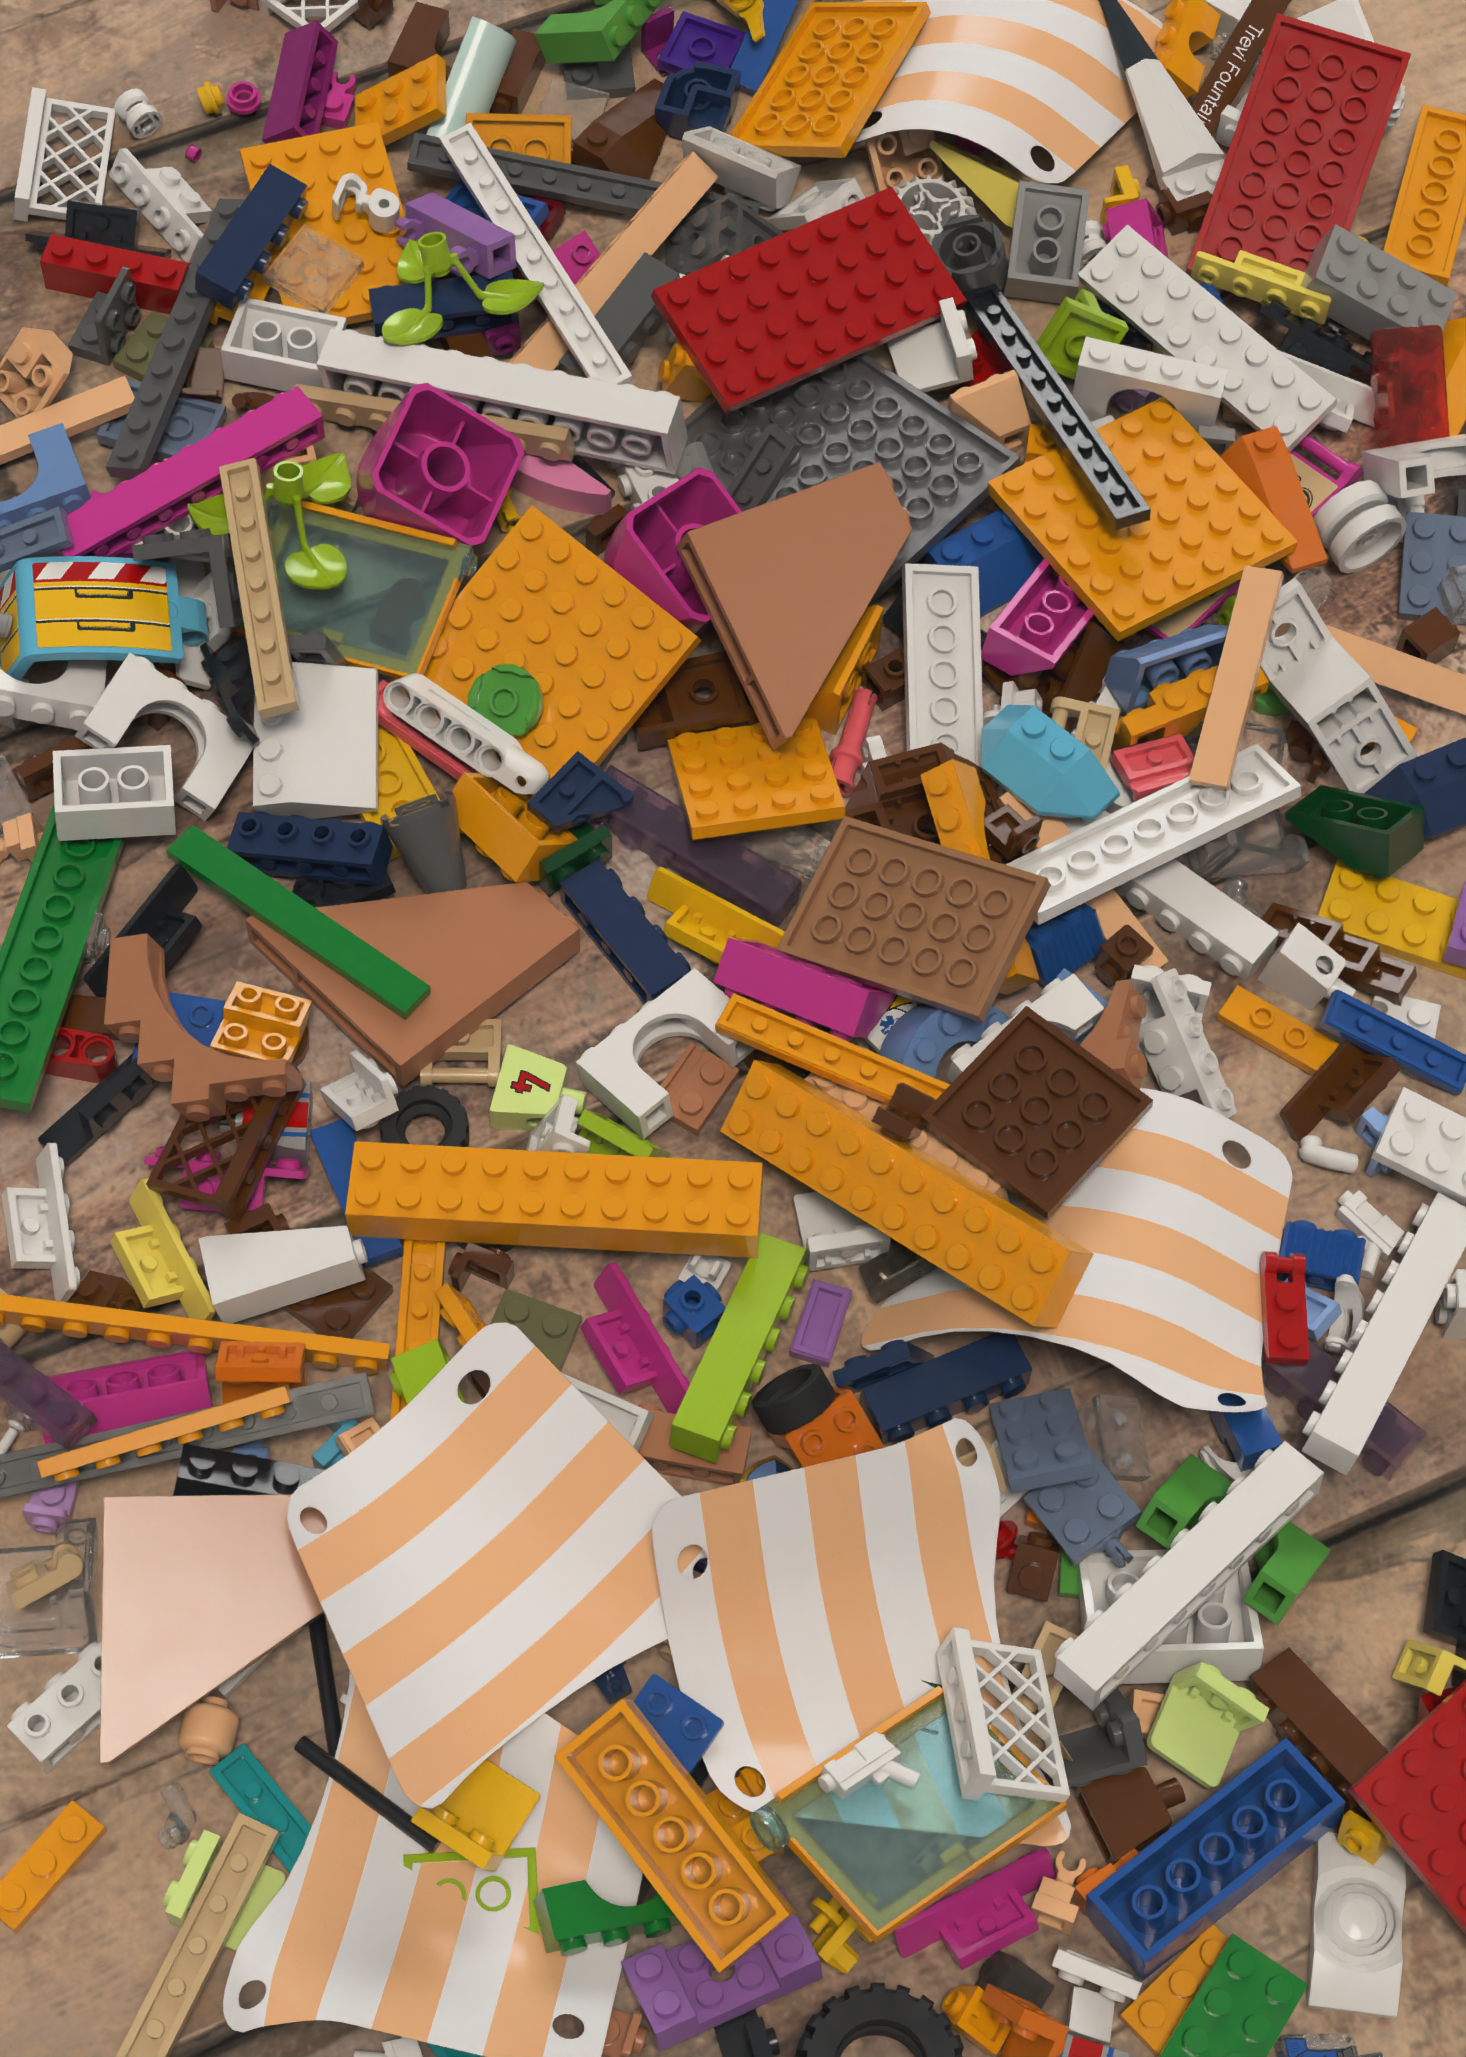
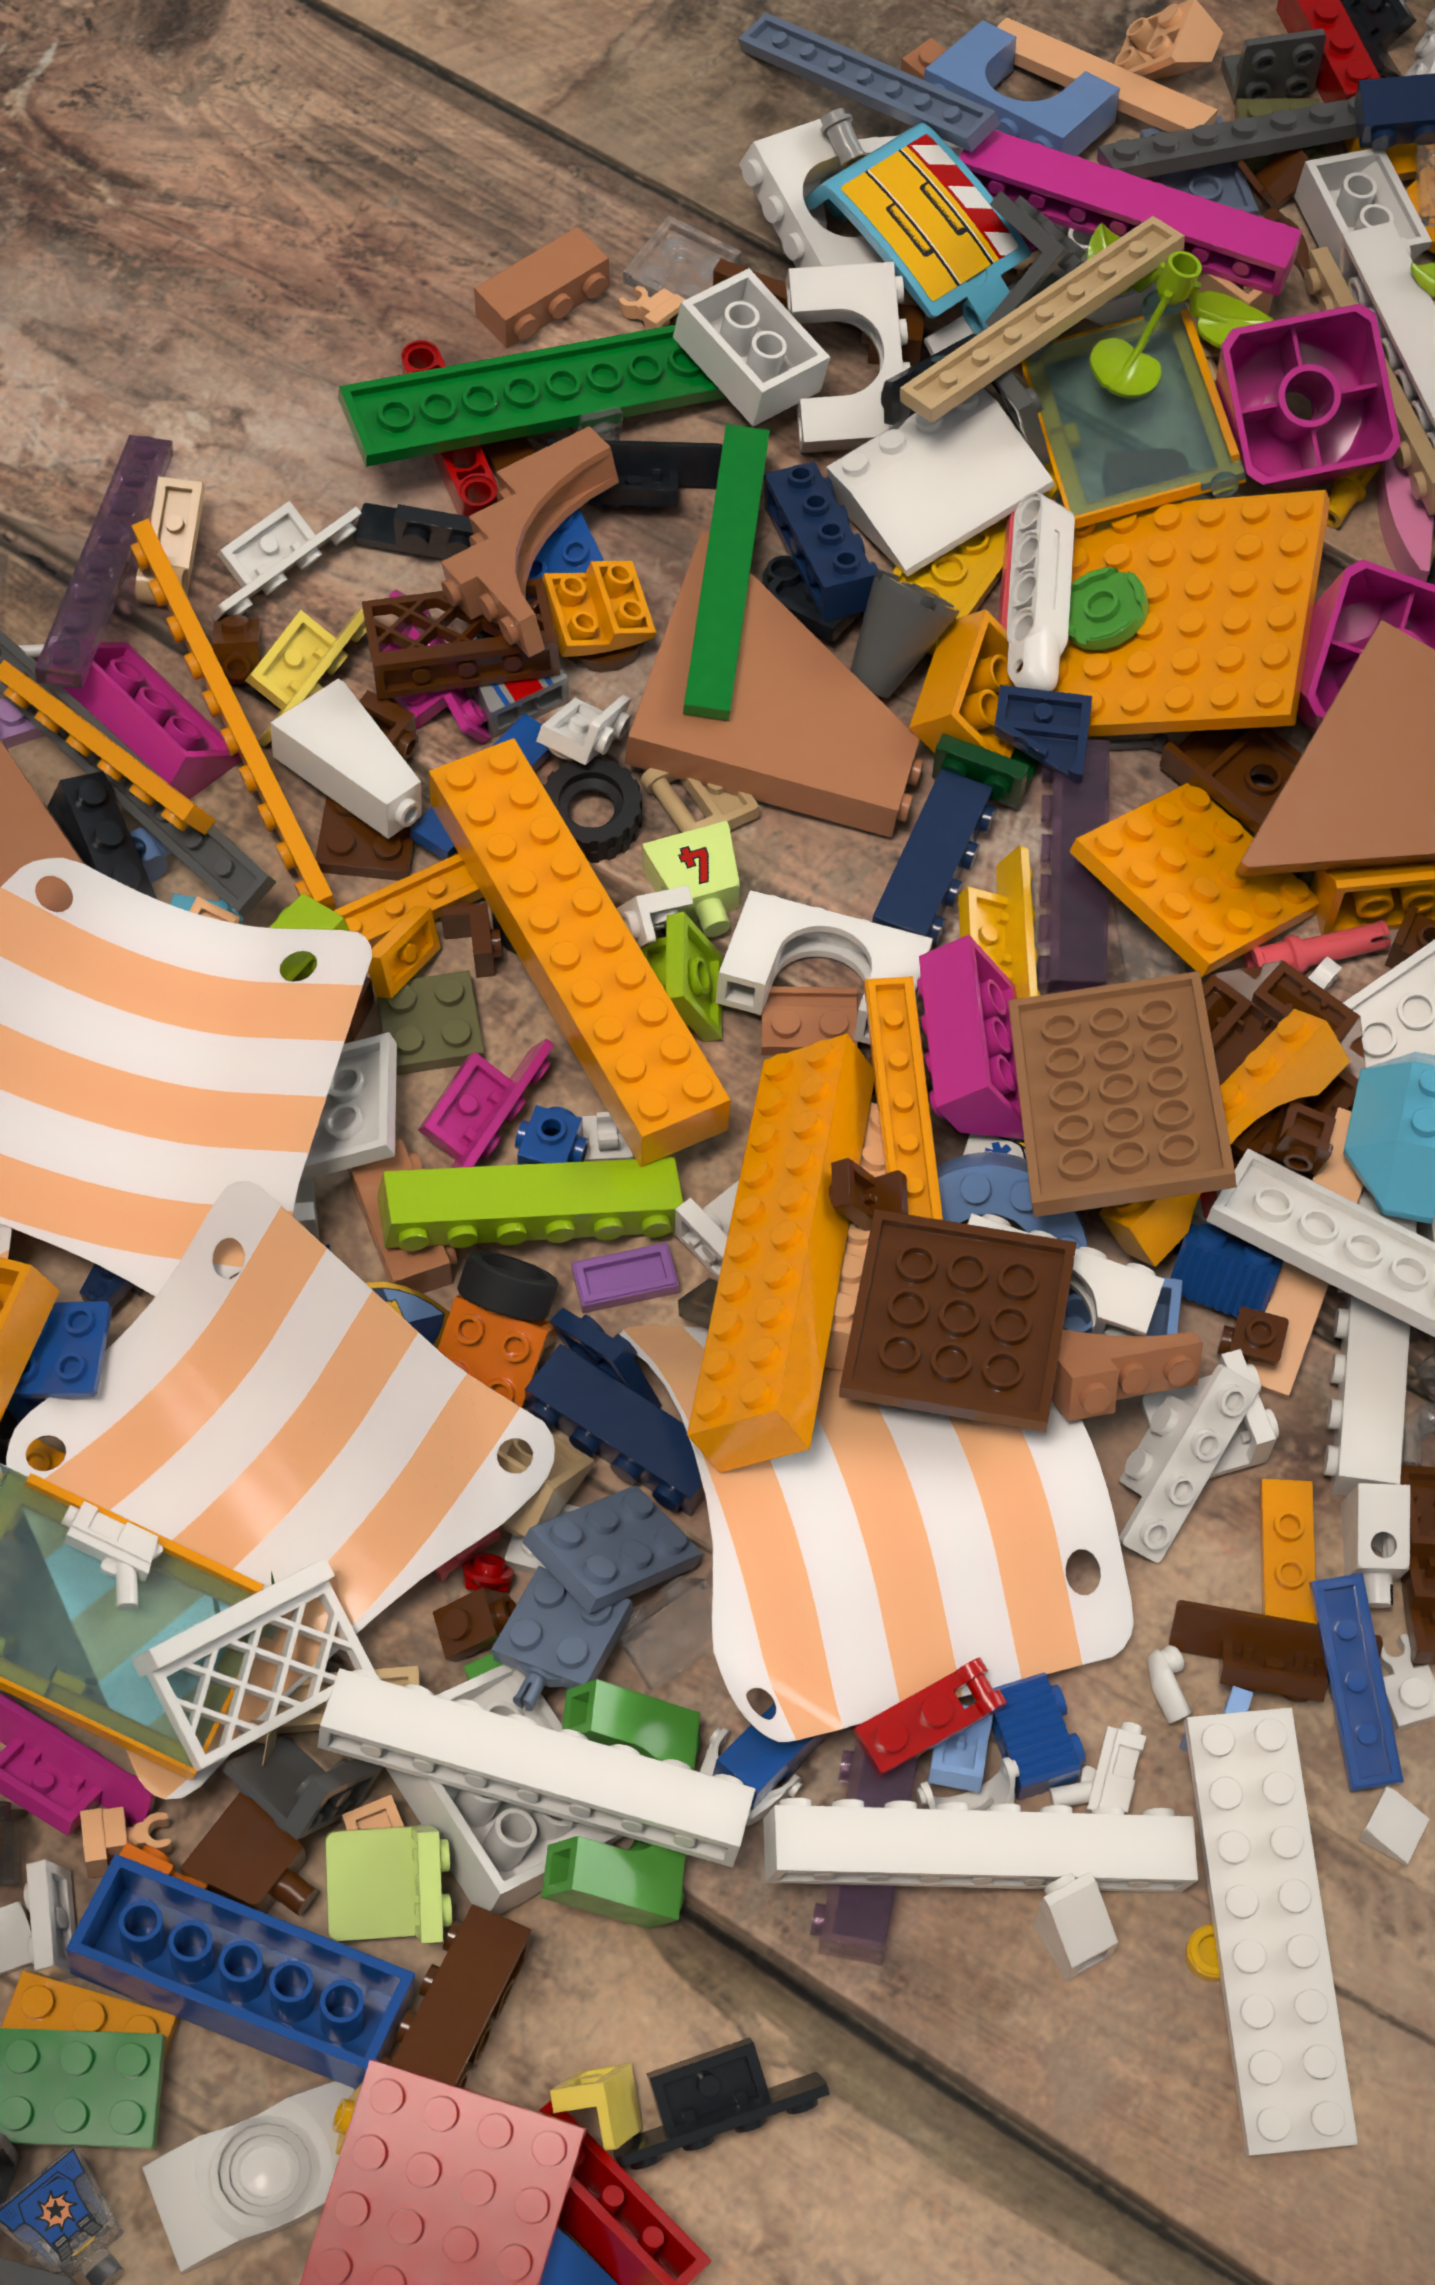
camera: 60 degrees right, 0 degrees up
orange bracket [215,1341,306,1404] -> none

